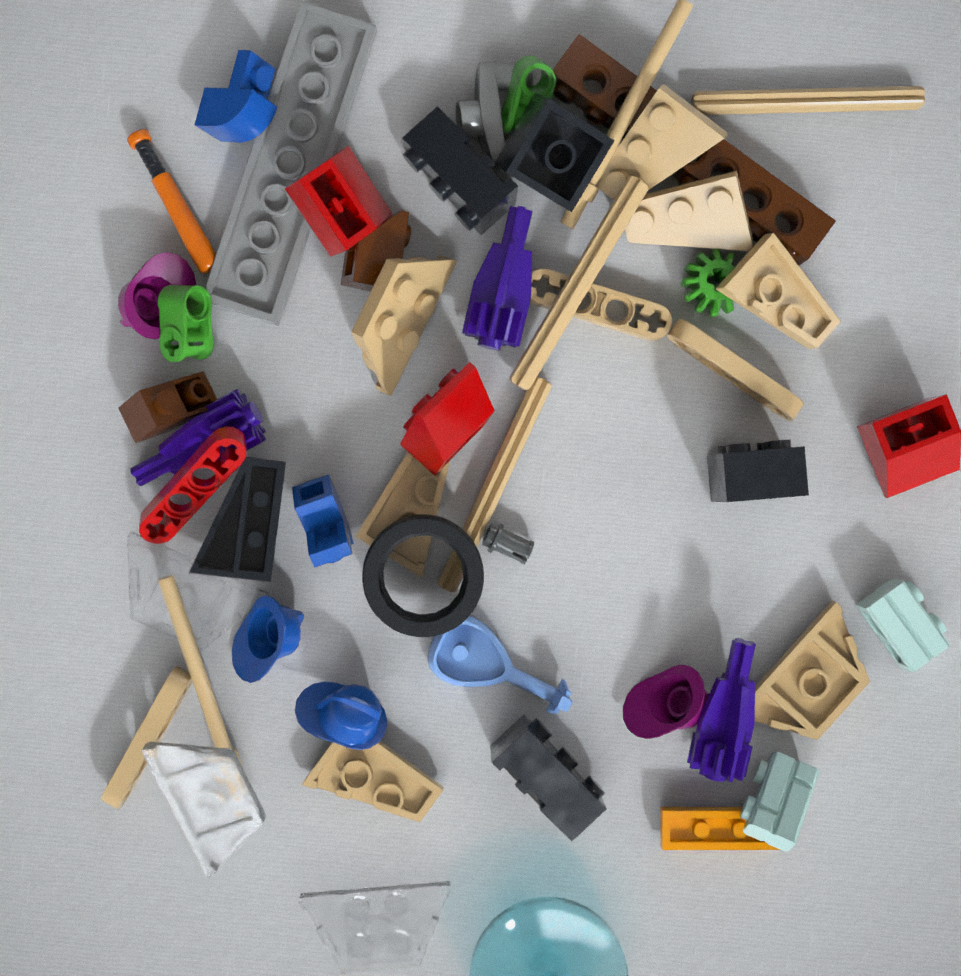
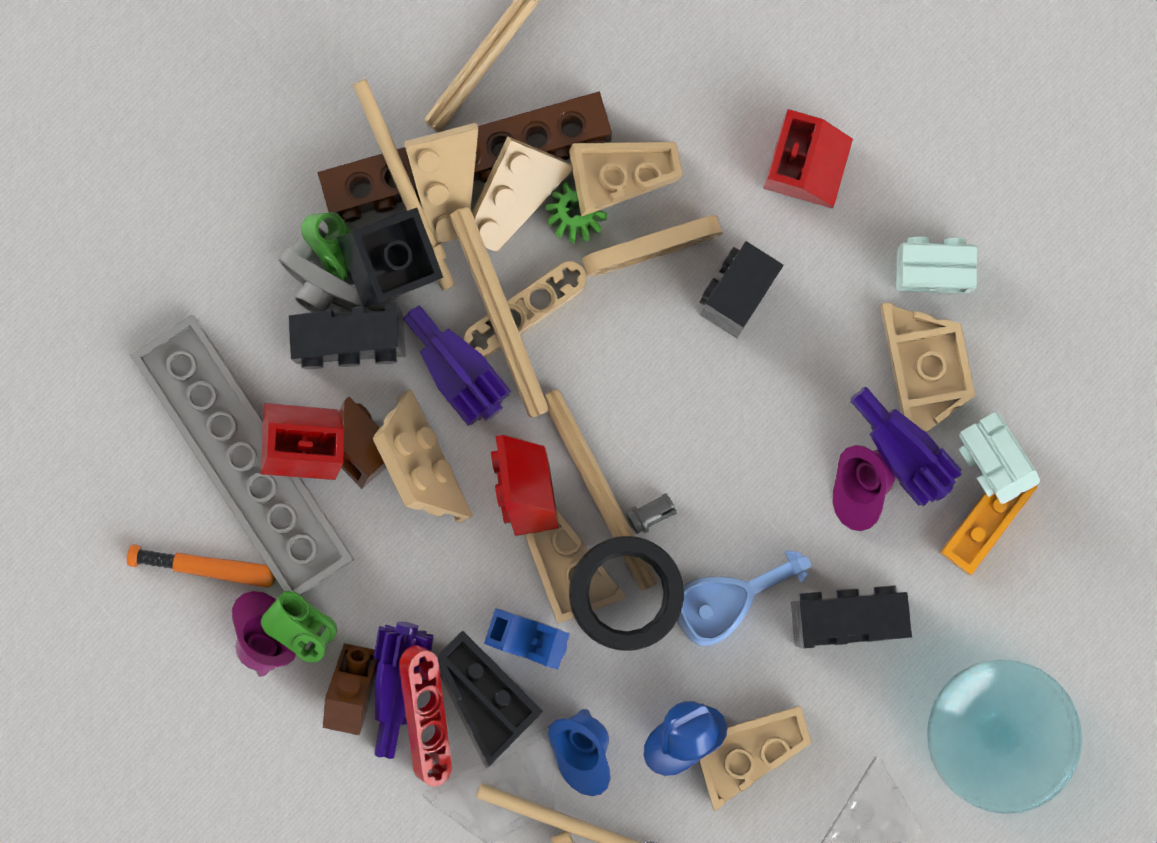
camera: 50 degrees left, 5 degrees down
blue brick [194,50,277,143] -> none

